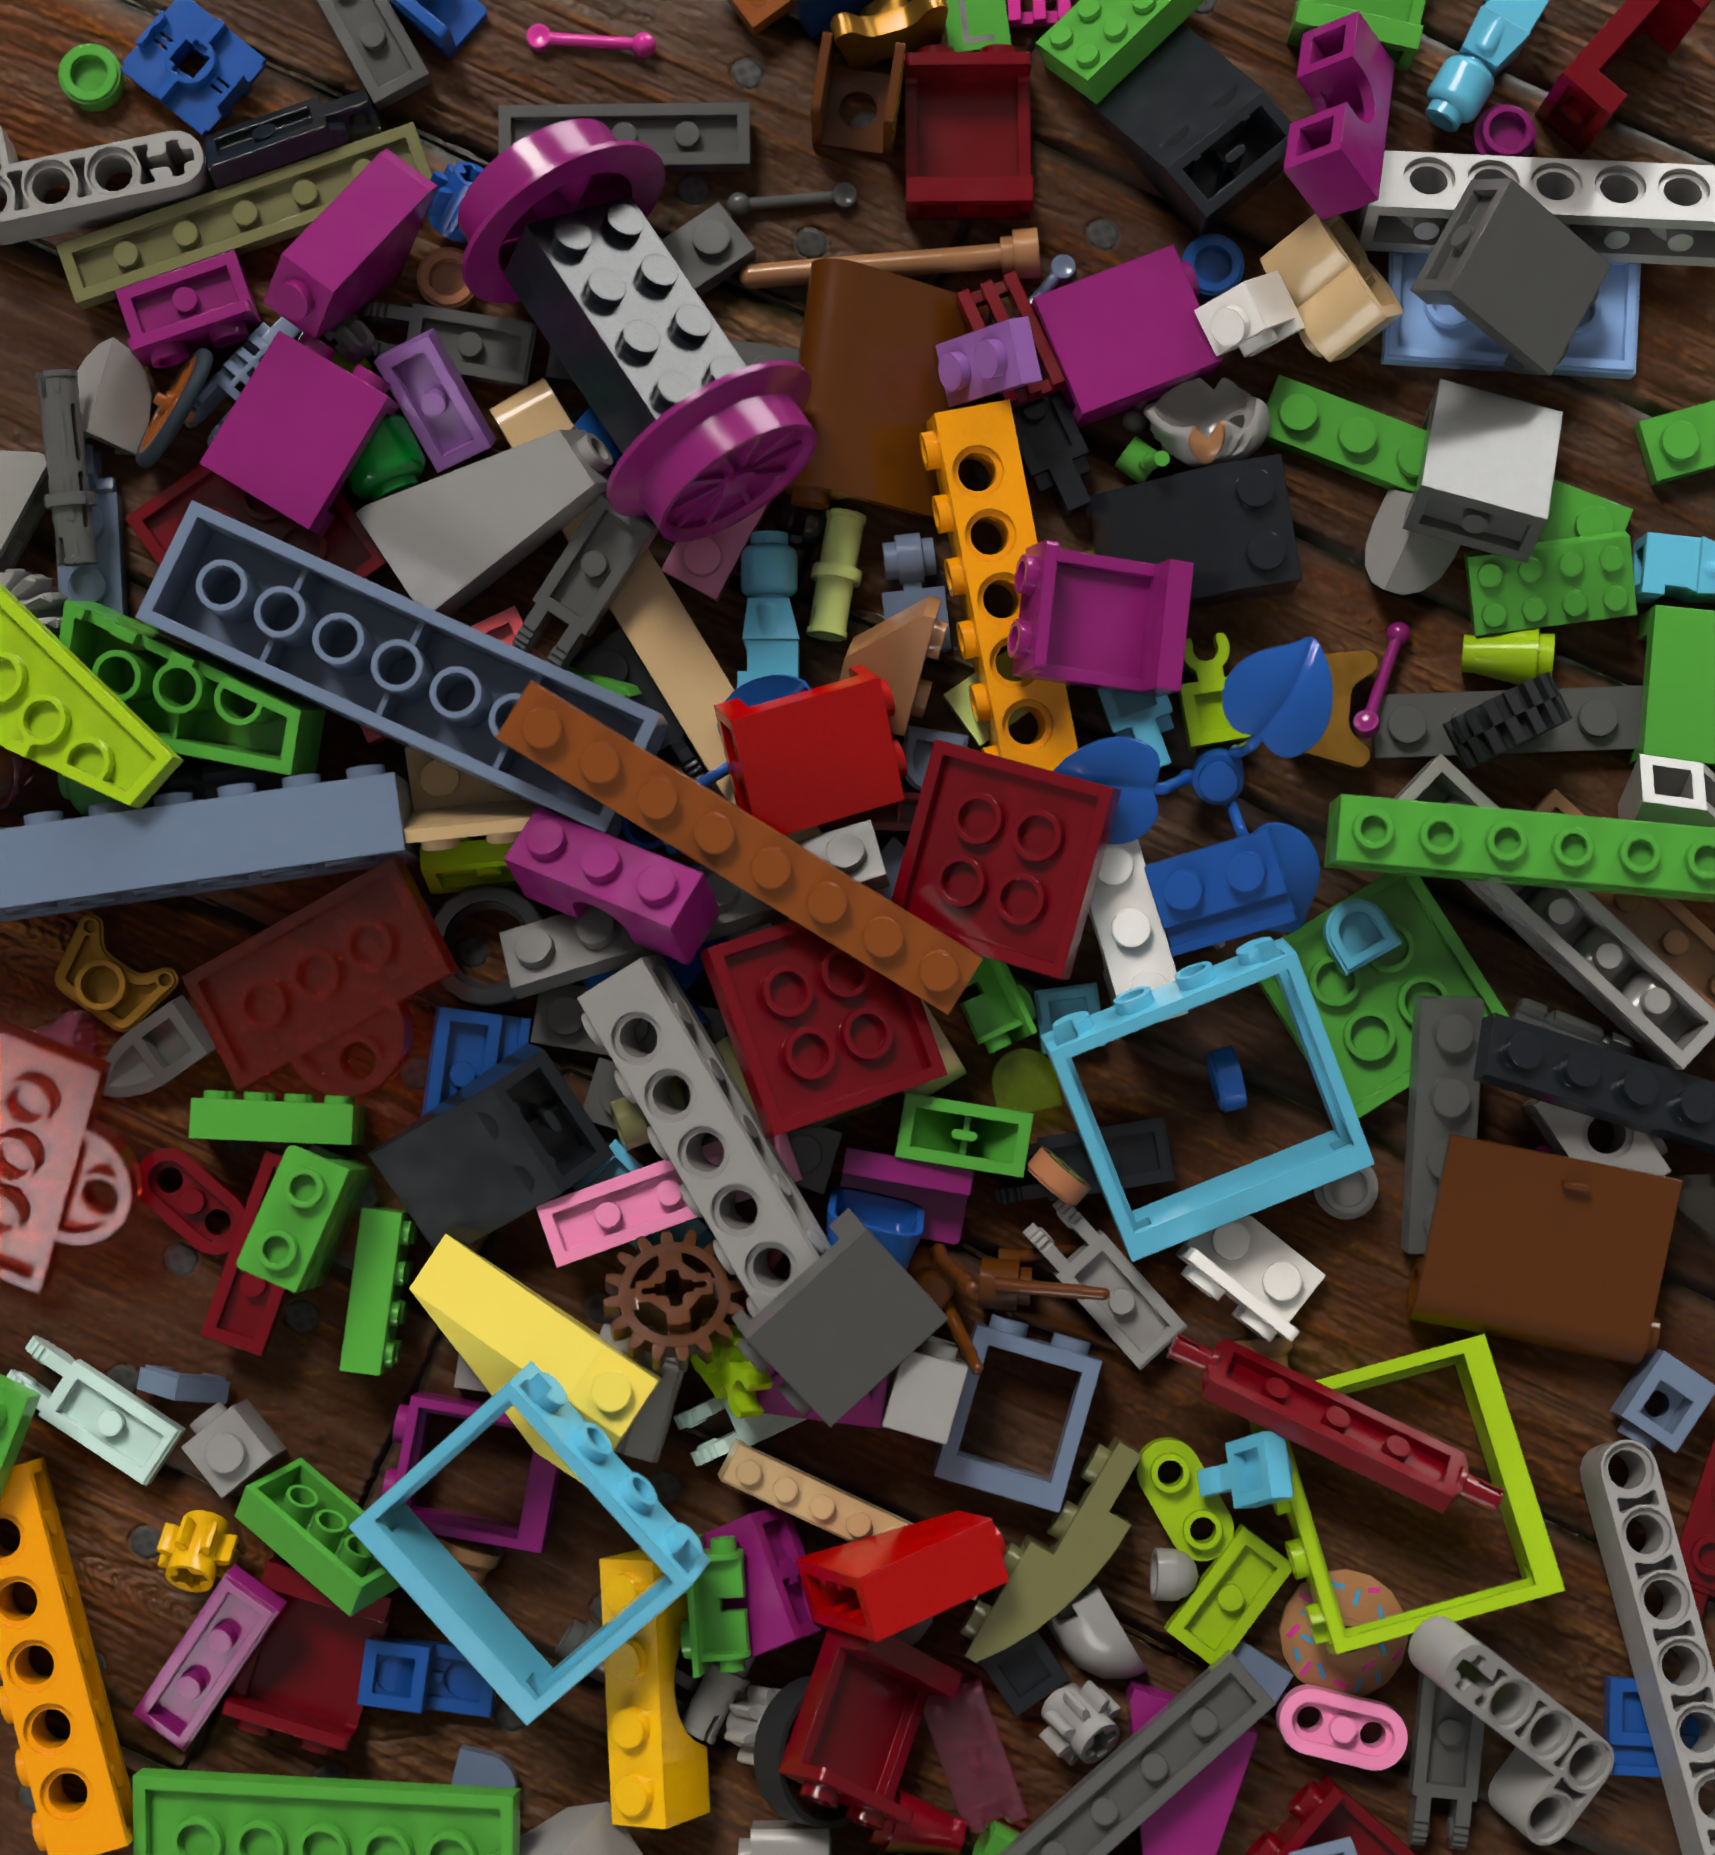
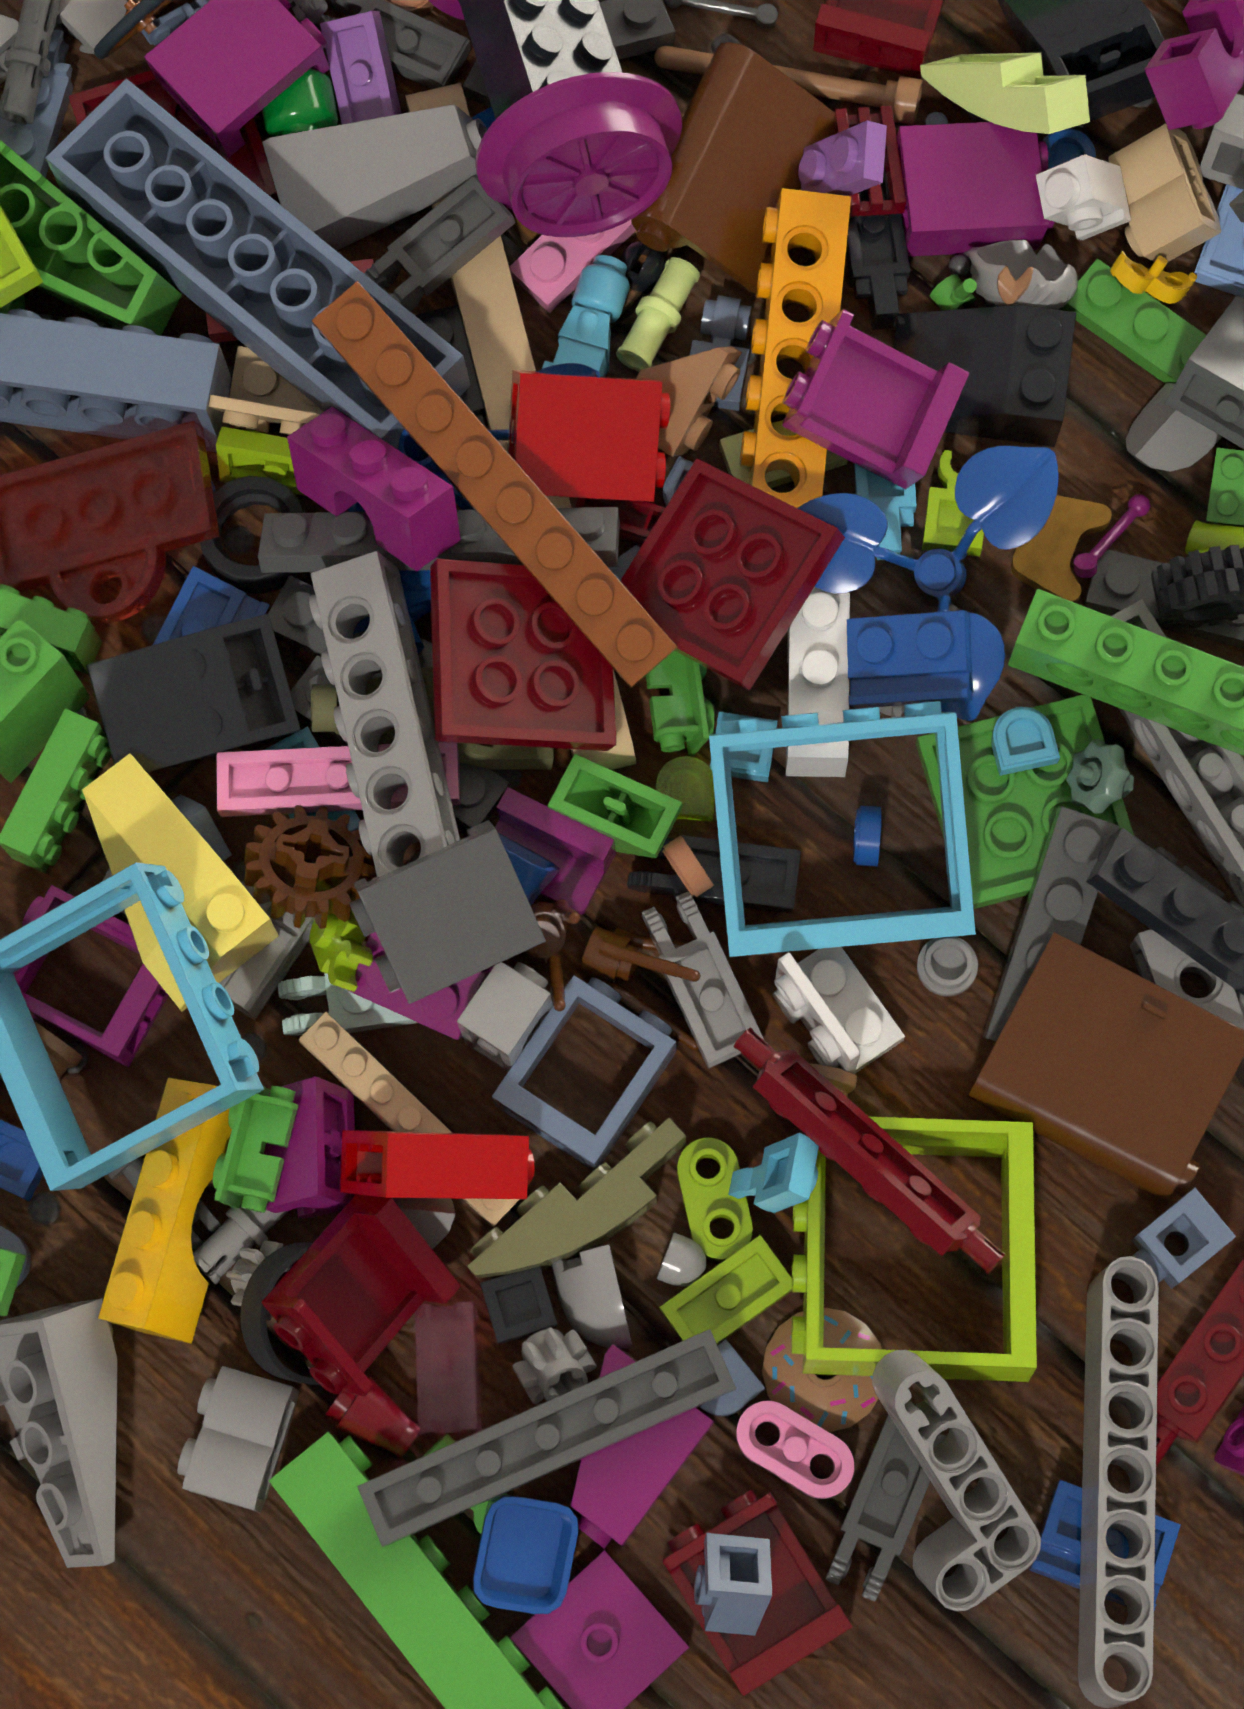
camera: 20 degrees right, 10 degrees down
none -> sand blue tile [172,794,232,861]
none -> yellowish green slope [920,53,1090,134]
none -> sand green piece [1066,738,1134,813]
none -> yellow piece [1110,251,1197,304]

